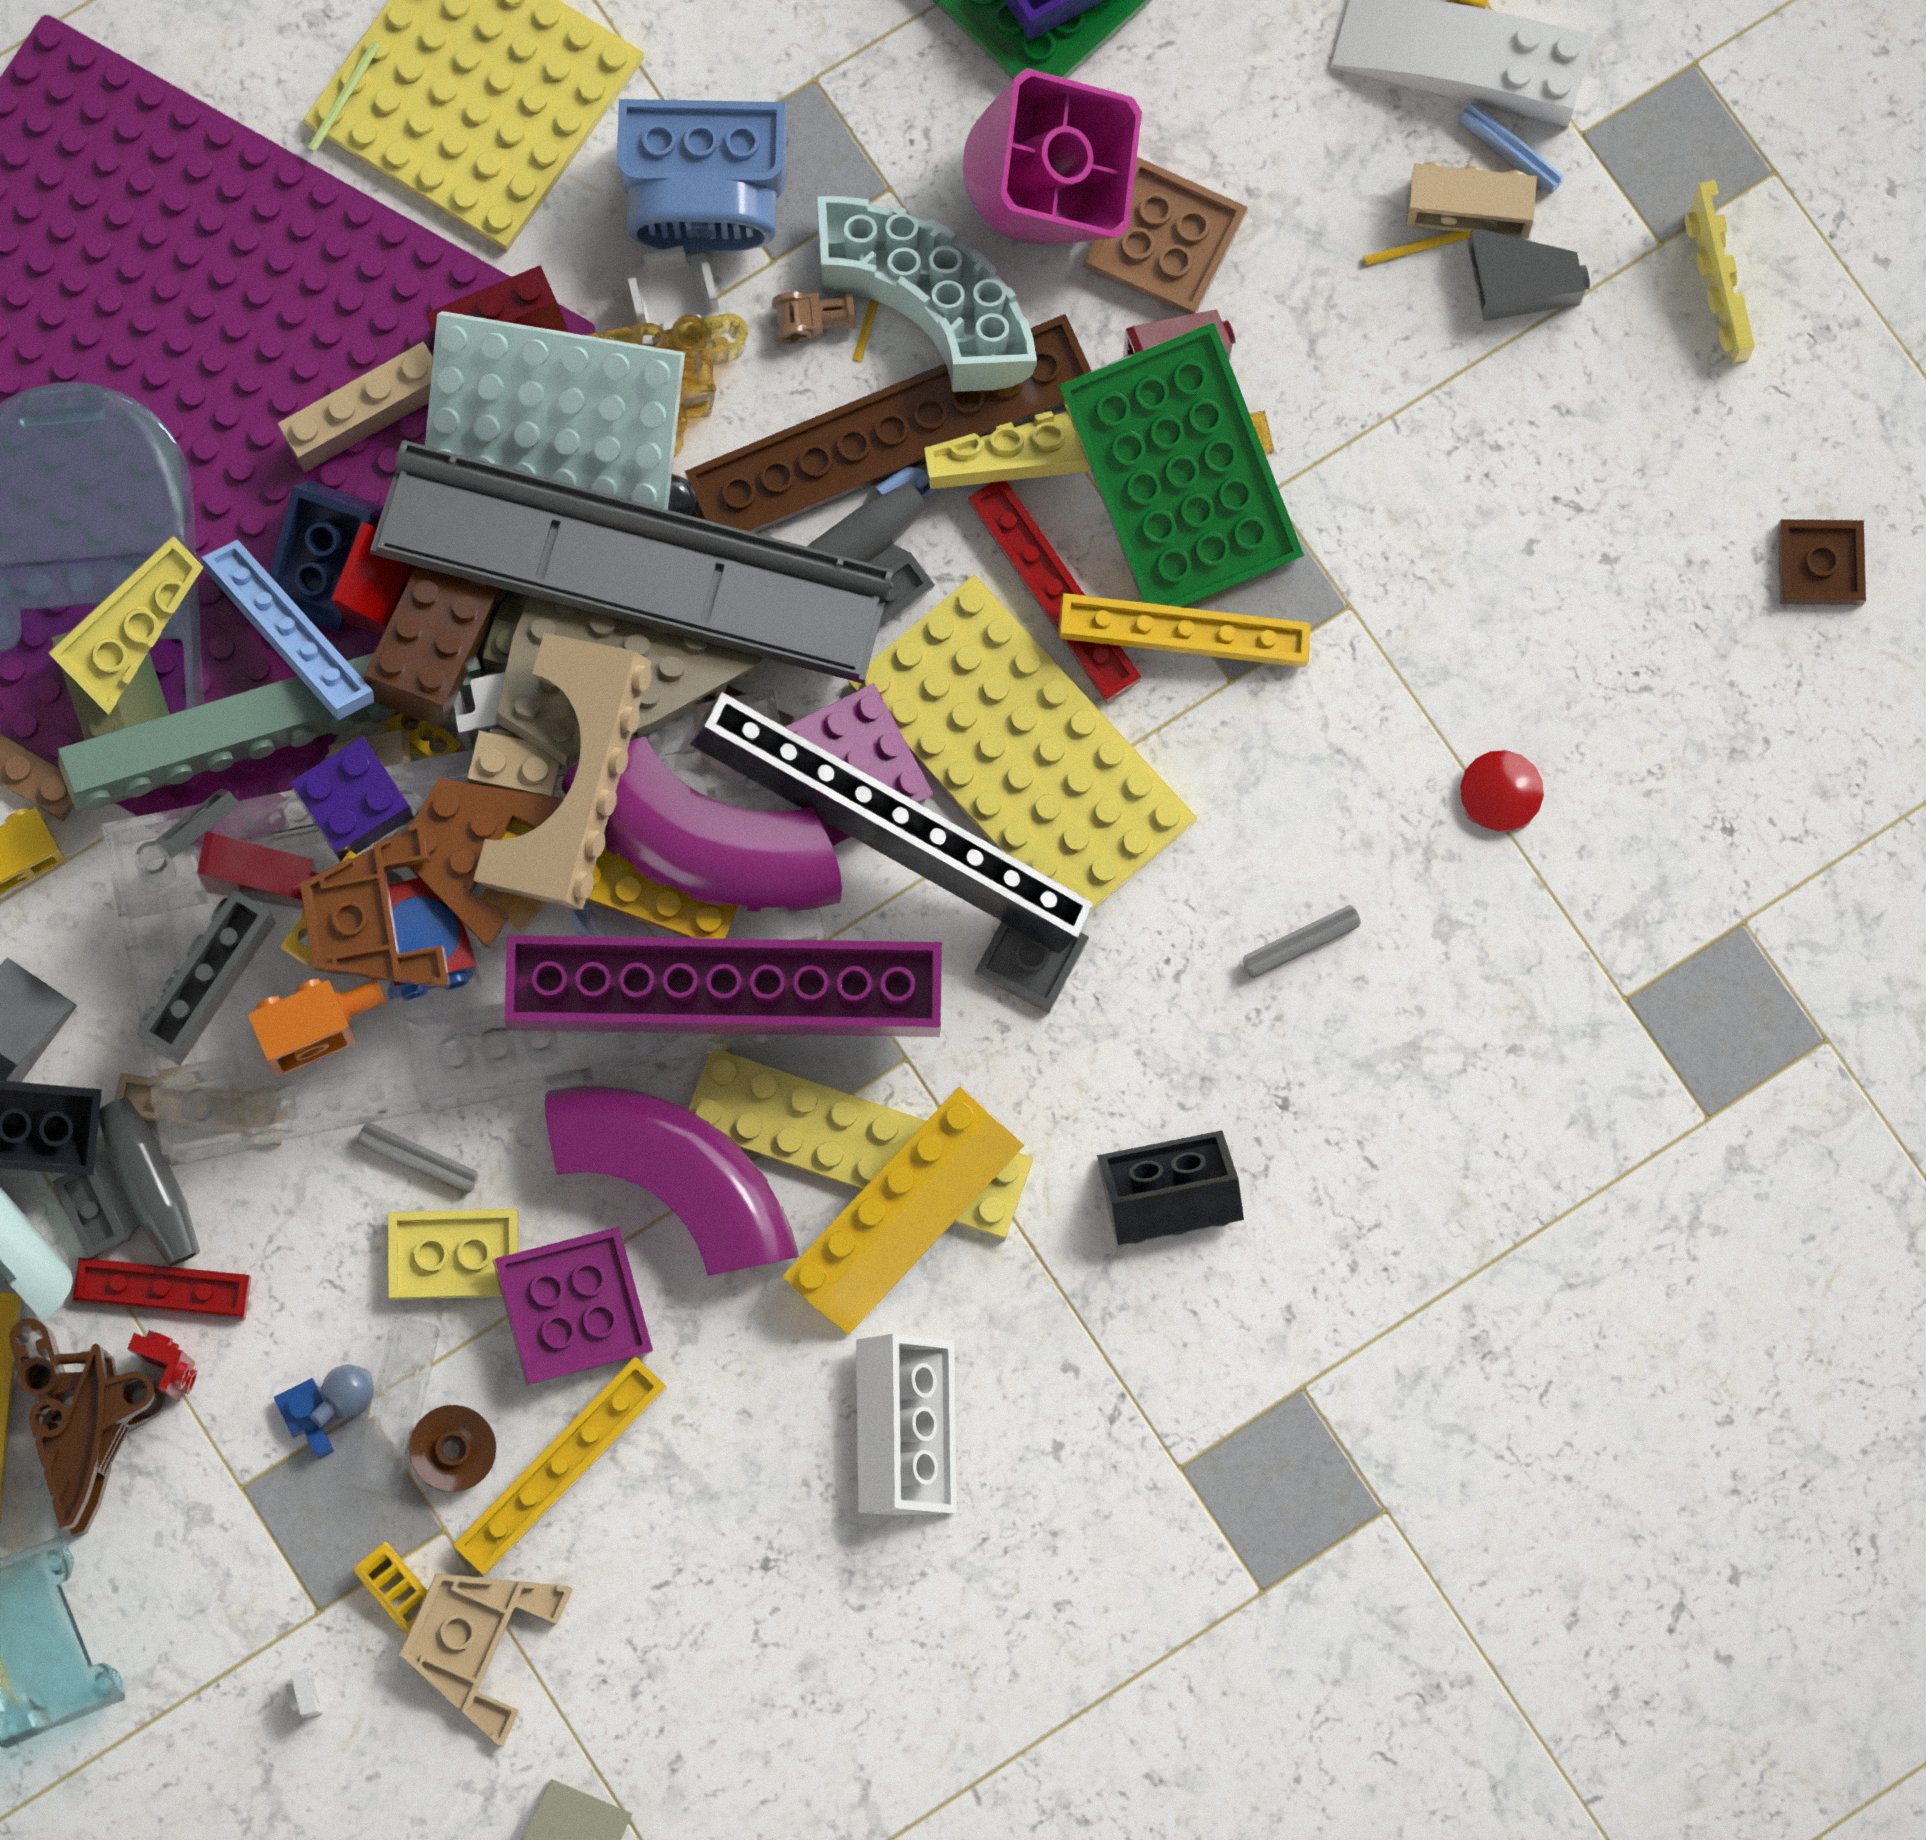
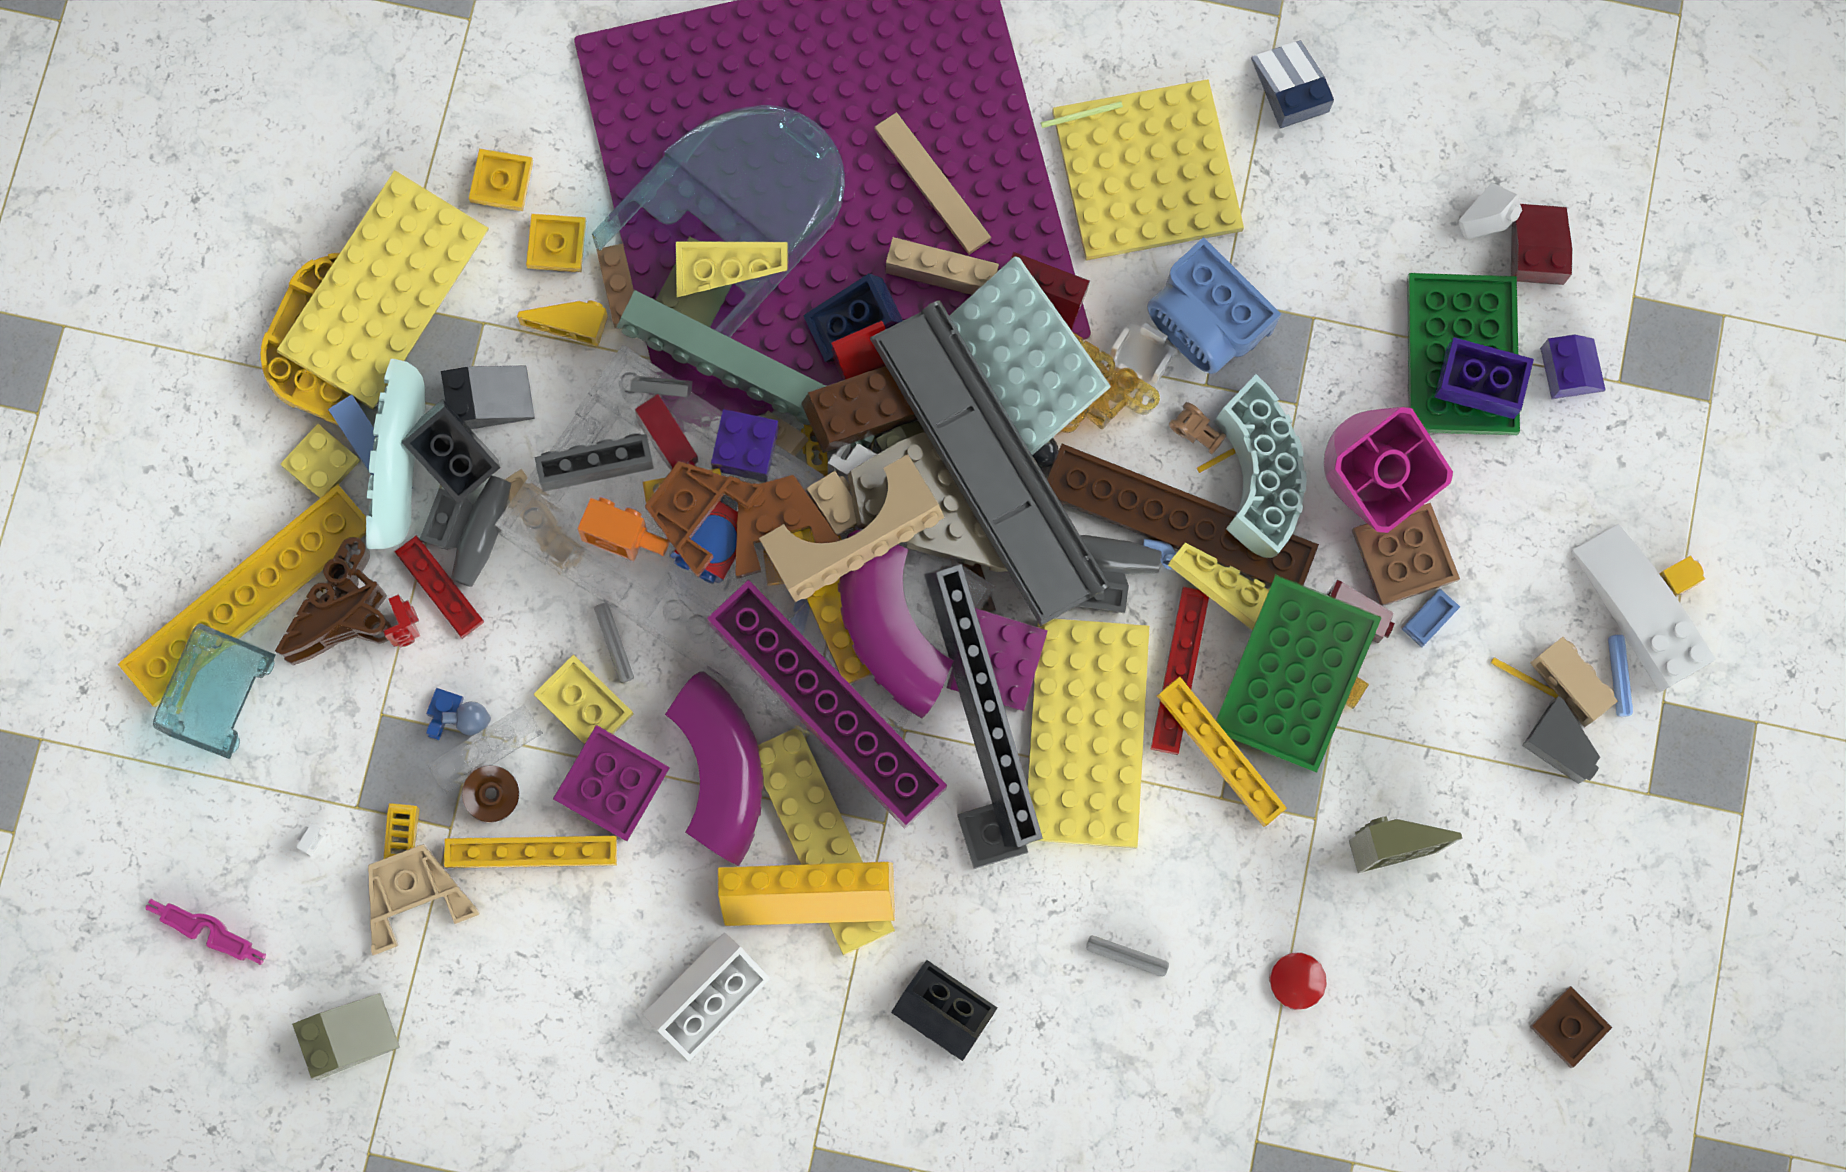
camera: 40 degrees right, 0 degrees up
light blue plate [202,539,374,720] -> none
light yellow wing [1684,179,1755,364] -> none
none -> tan tile [875,112,991,255]
none -> olive slope [1349,816,1463,873]
none -> medium blue tile [1402,589,1460,647]

